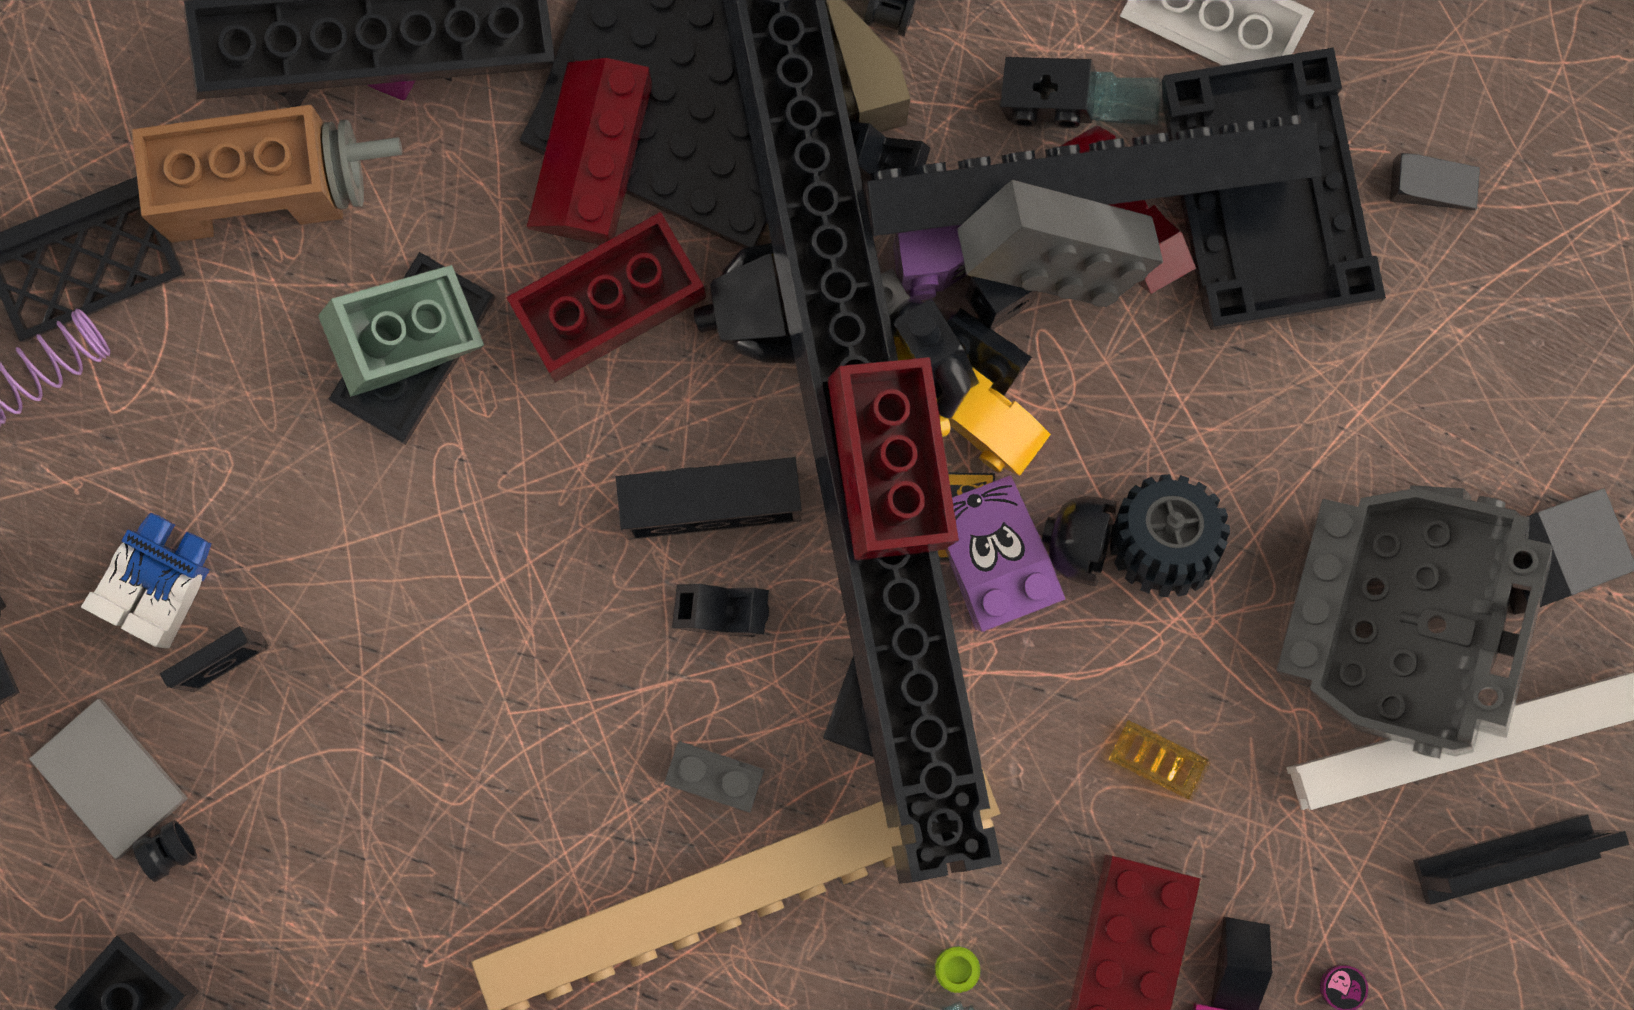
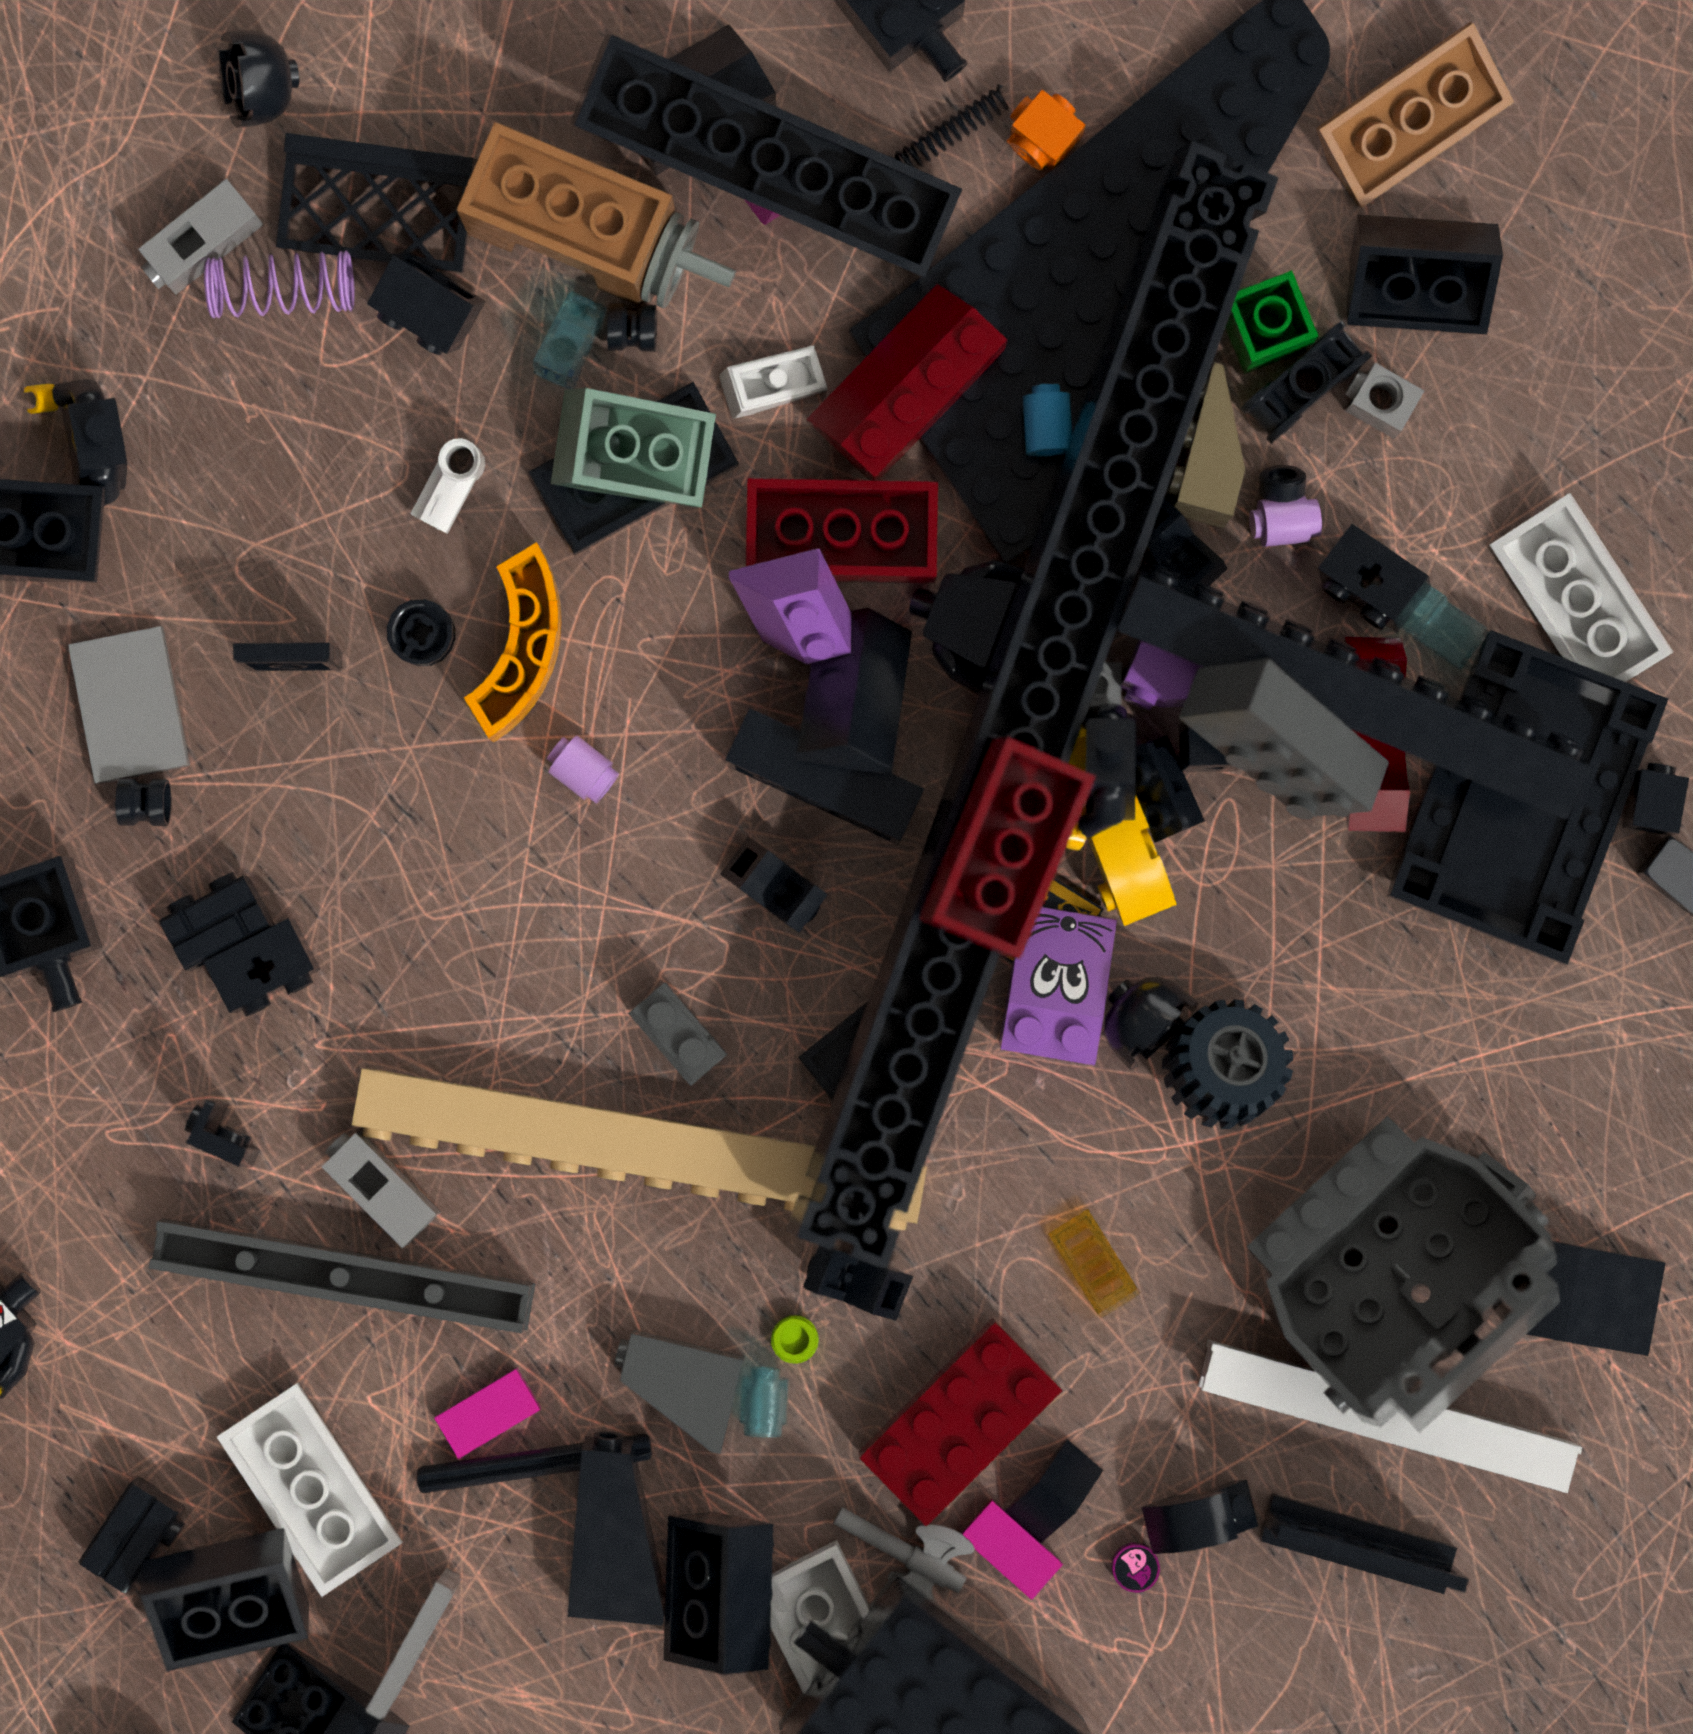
camera: 30 degrees right, 5 degrees up
hips [81,513,212,649] -> none
none -> black brick [159,872,275,971]
none -> black brick [203,918,321,1017]
none -> black brick [367,251,486,355]
none -> black wheel [387,599,456,666]
none -> white piece [411,438,485,534]
none -> light orange brick [464,542,562,743]
none -> clear light blue leg [533,291,607,389]
none -> lavender brick [547,735,619,804]
none -> black wheel [607,303,657,352]
none -> white slope [720,345,828,419]
none -> medium lavender slope [729,548,852,664]
none -> black slope [796,608,912,775]
none -> black brick [802,1245,913,1321]
none -> dark azure brick [1023,384,1072,456]
none -> black brick [1141,1480,1258,1554]
none -> lavender brick [1249,496,1322,547]
none -> black tile [1259,465,1306,502]
none -> black brick [1622,763,1689,836]

